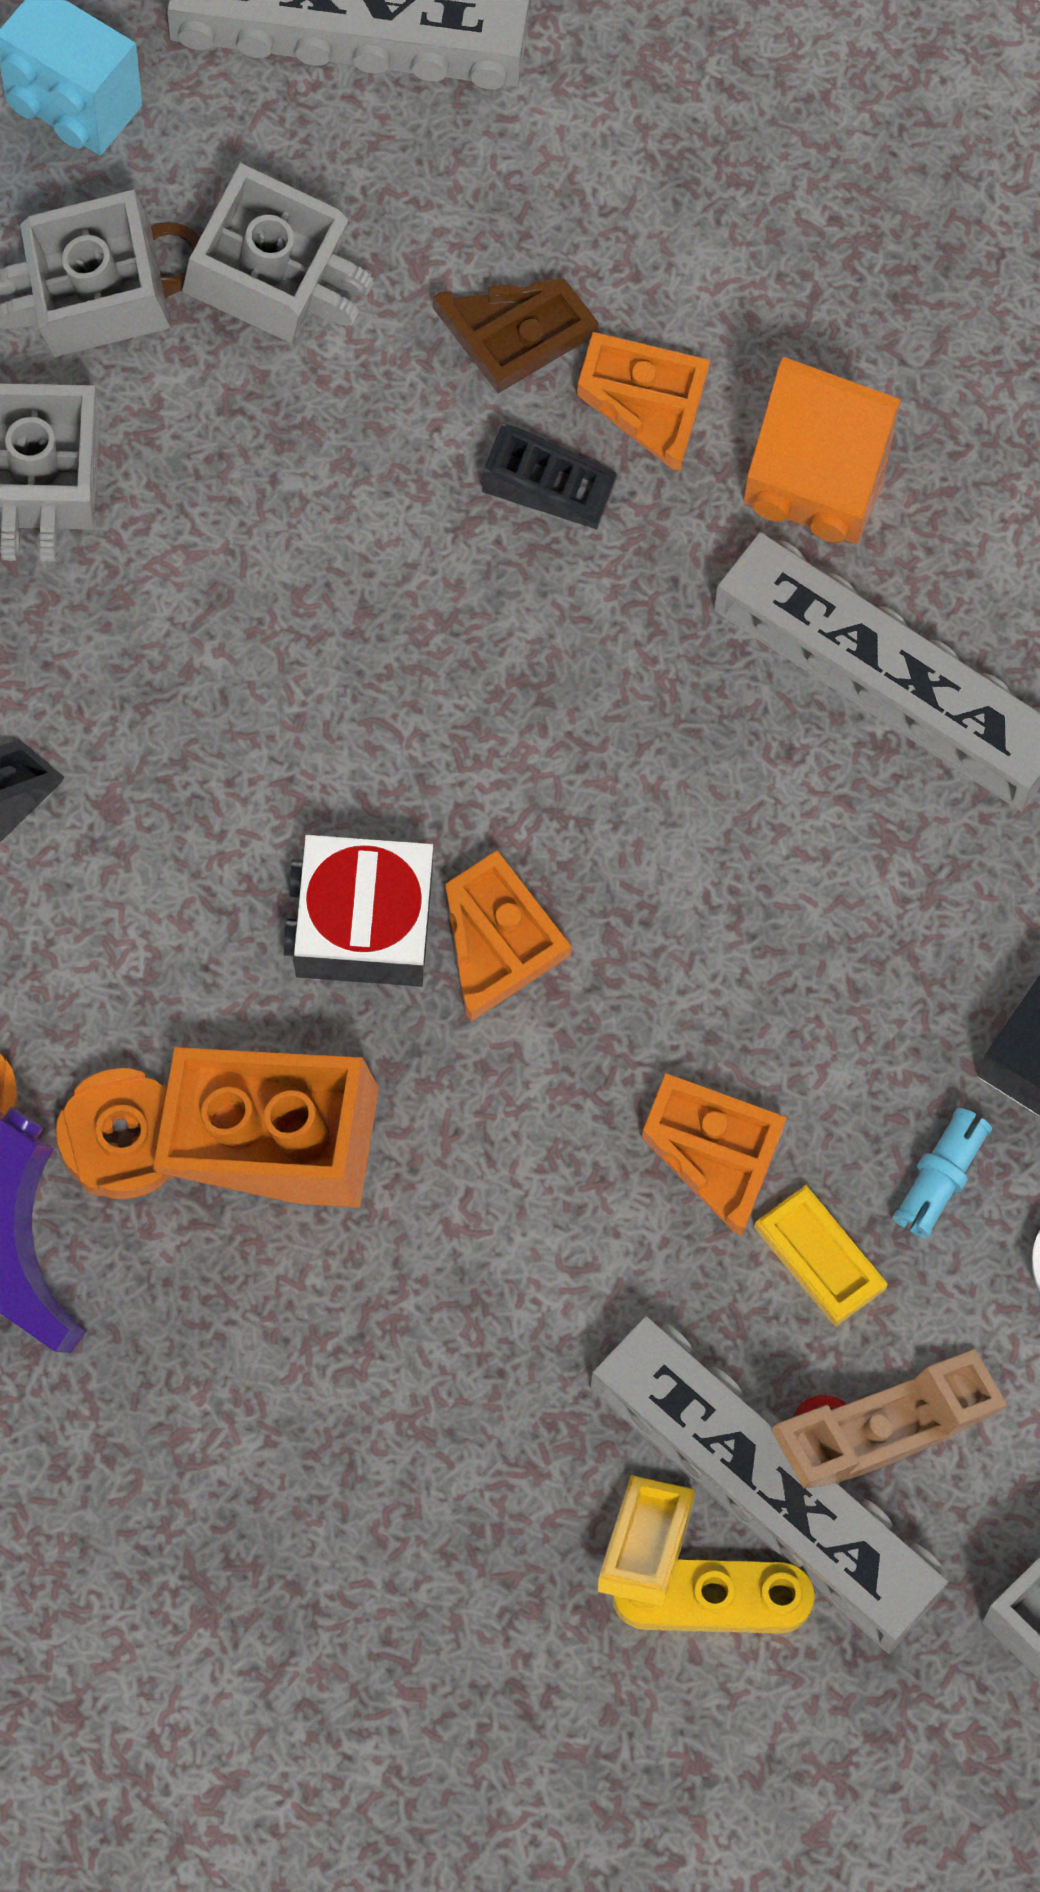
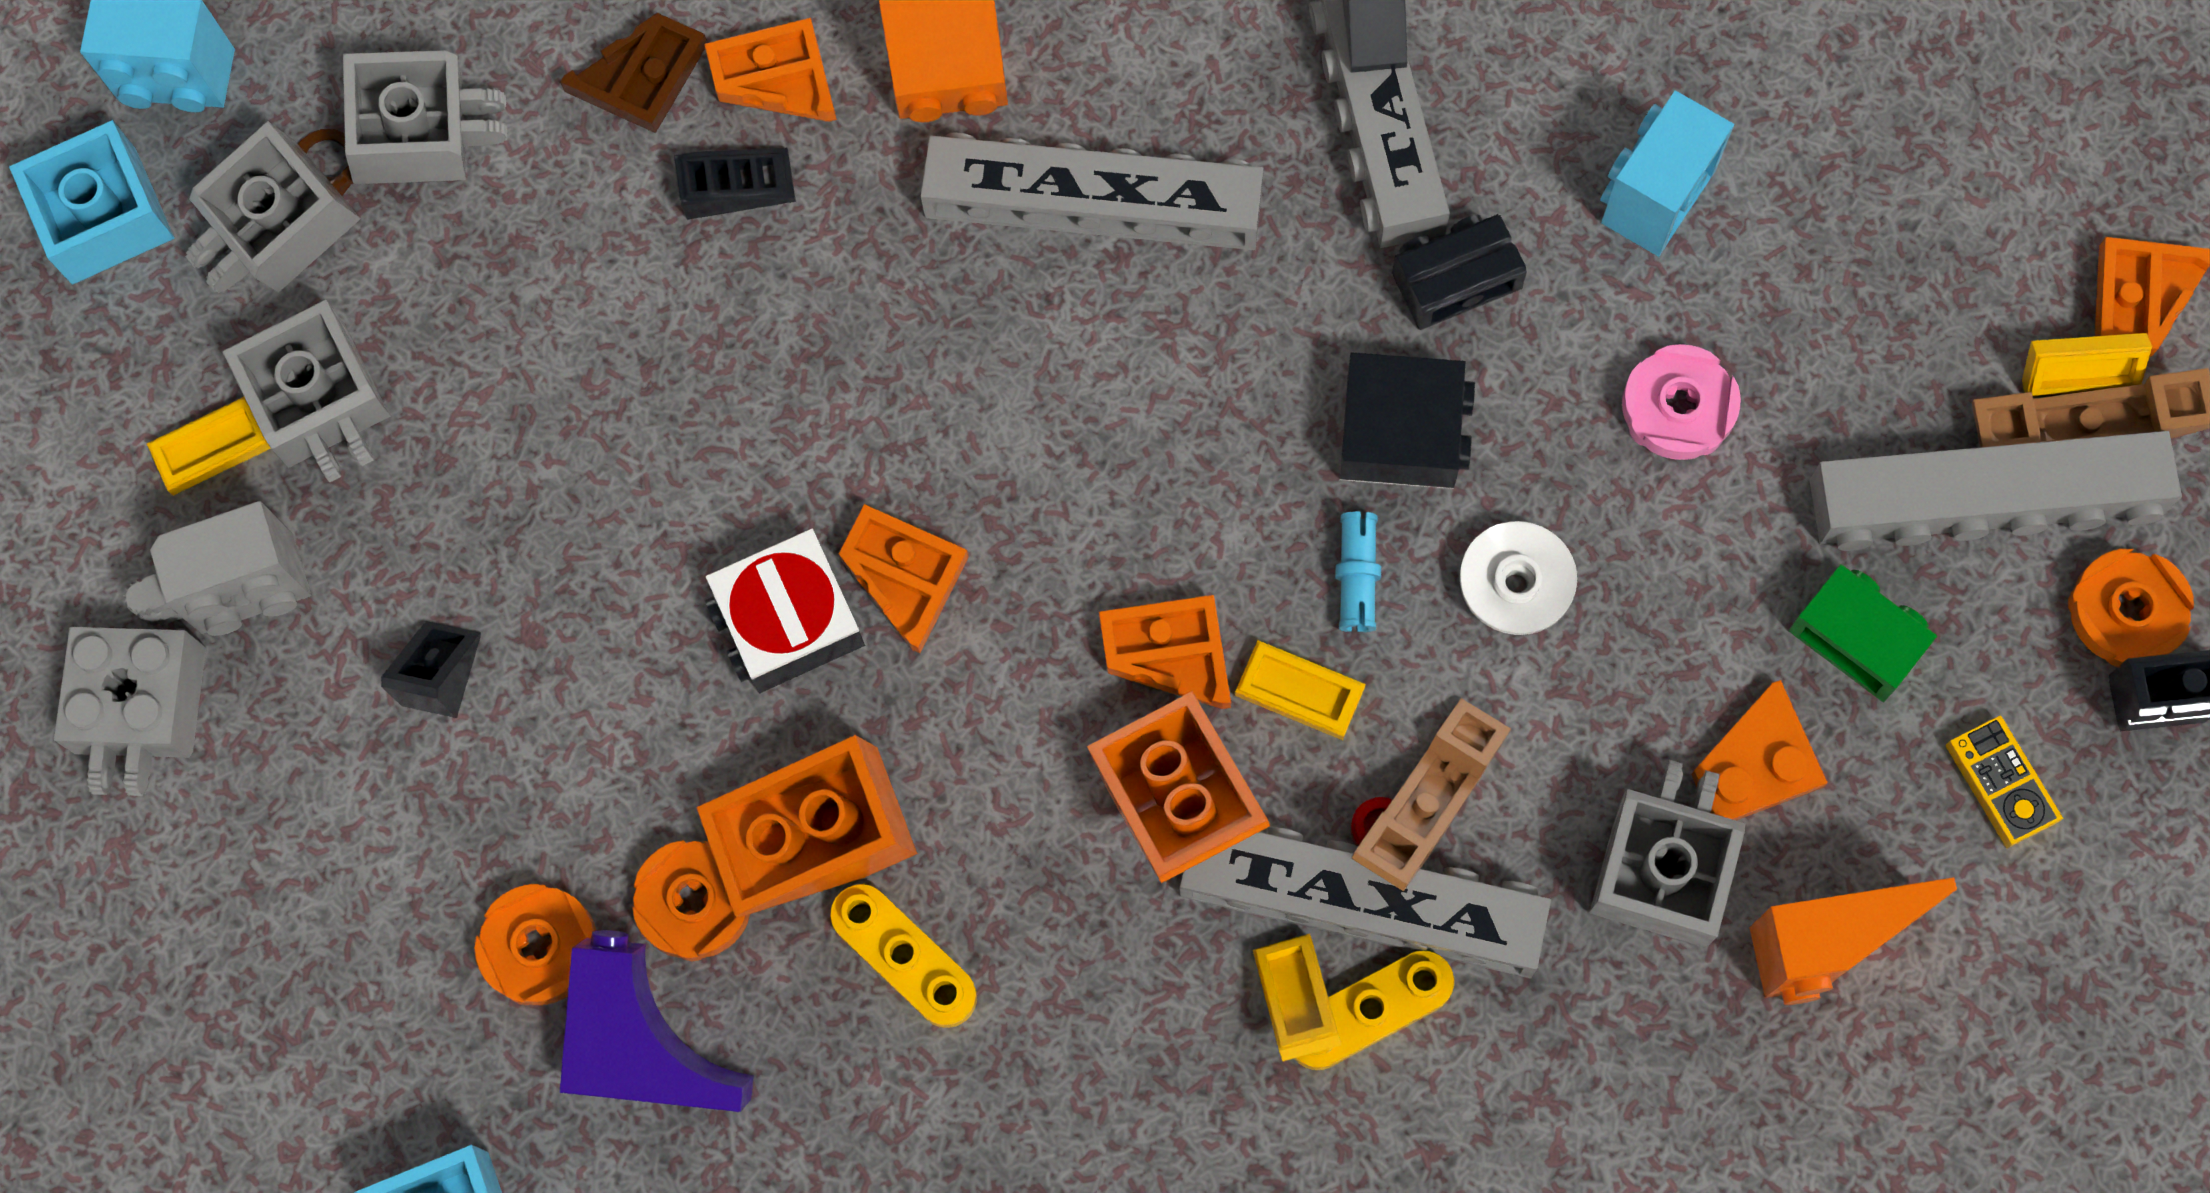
camera: 20 degrees left, 5 degrees up
none -> yellow plate [831,884,977,1028]
none -> orange slope [1087,692,1270,883]

